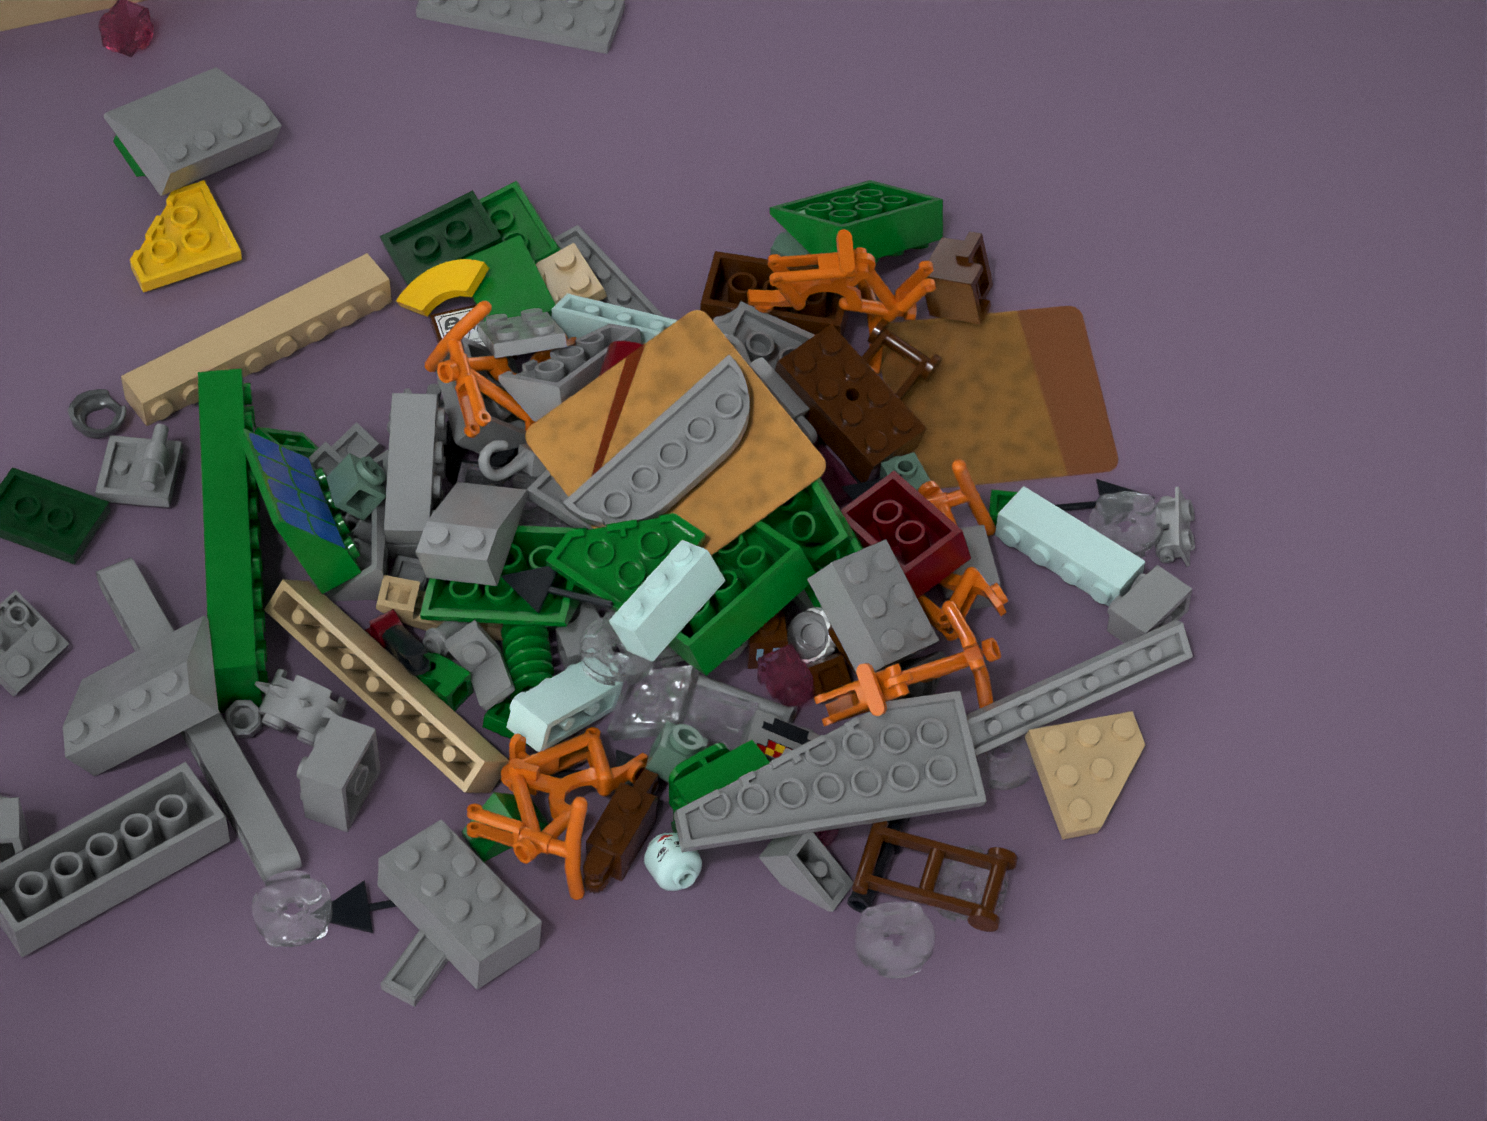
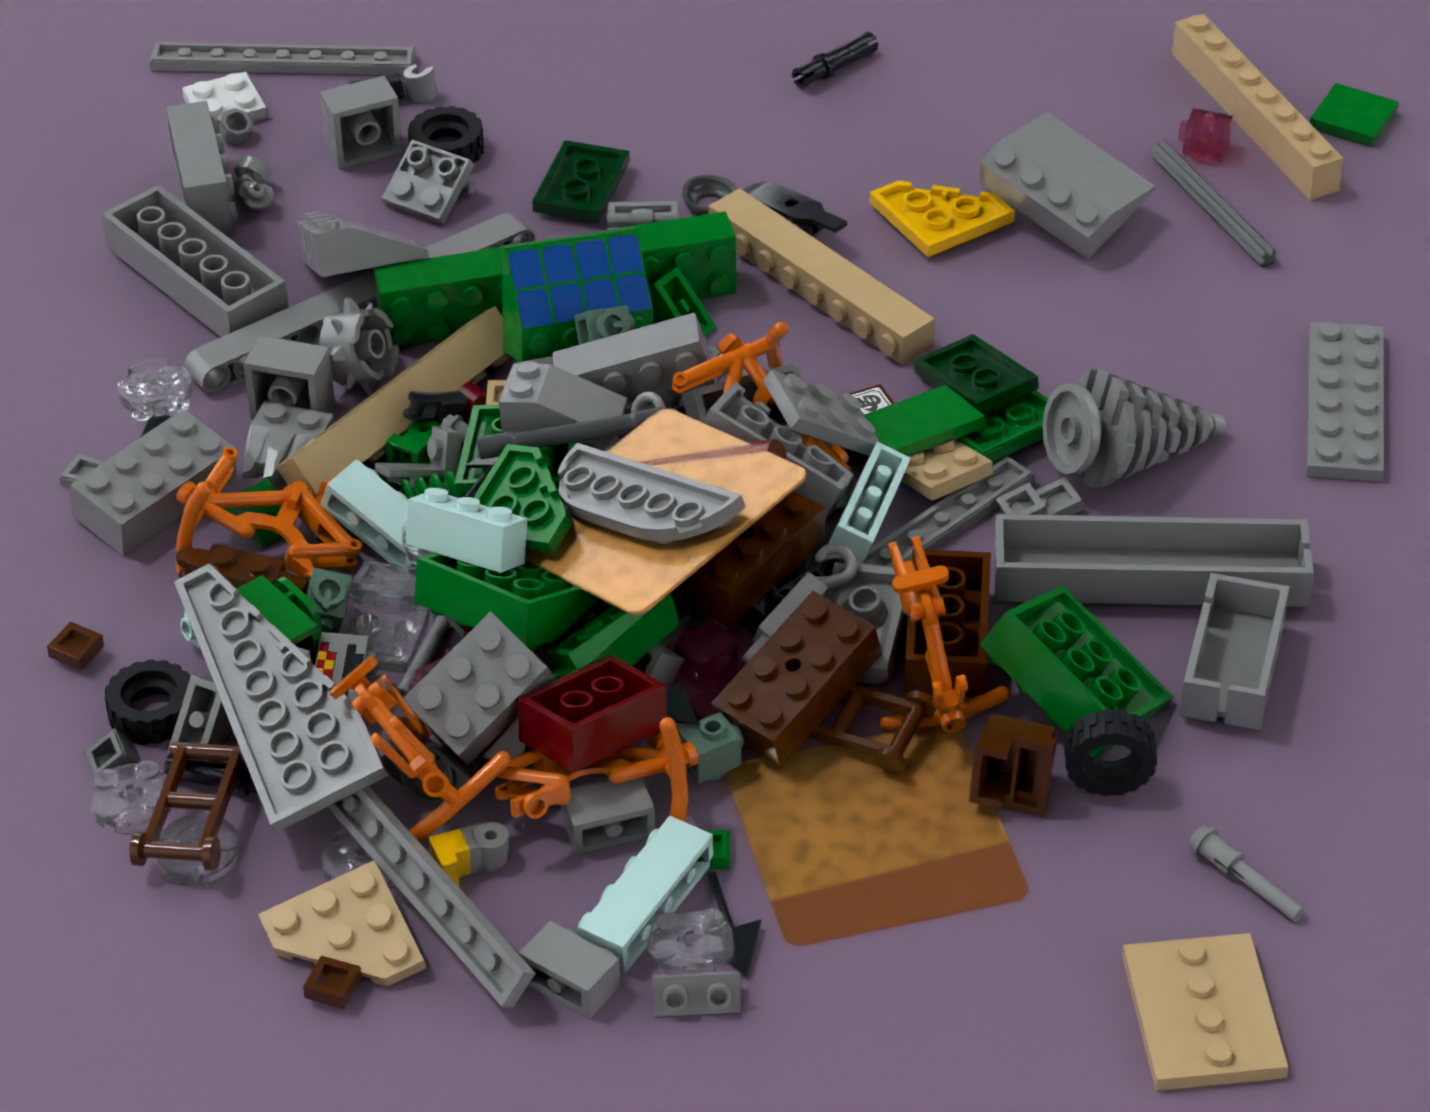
camera: 85 degrees right, 10 degrees down
yellow tile [396,259,490,317] -> none
none -> reddish brown plate [47,622,104,670]
none -> dark grey slope [84,728,143,782]
none -> black tyre [104,659,190,745]
none -> light grey plate [242,401,335,489]
none -> reddish brown plate [303,955,362,1009]
none -> leg [429,822,510,887]
none -> dark grey piece [476,406,667,460]
none -> black piece [743,182,847,236]
none -> light grey piece [994,514,1314,607]
none -> light grey slope [996,476,1085,515]
none -> light grey plant [1042,368,1226,489]
none -> black tyre [1064,709,1157,796]
none -> tan plate [1122,933,1288,1091]
none -> dark grey axle [1151,140,1277,266]
none -> light grey piece [1180,573,1290,730]
none -> light grey pin [1189,825,1305,922]

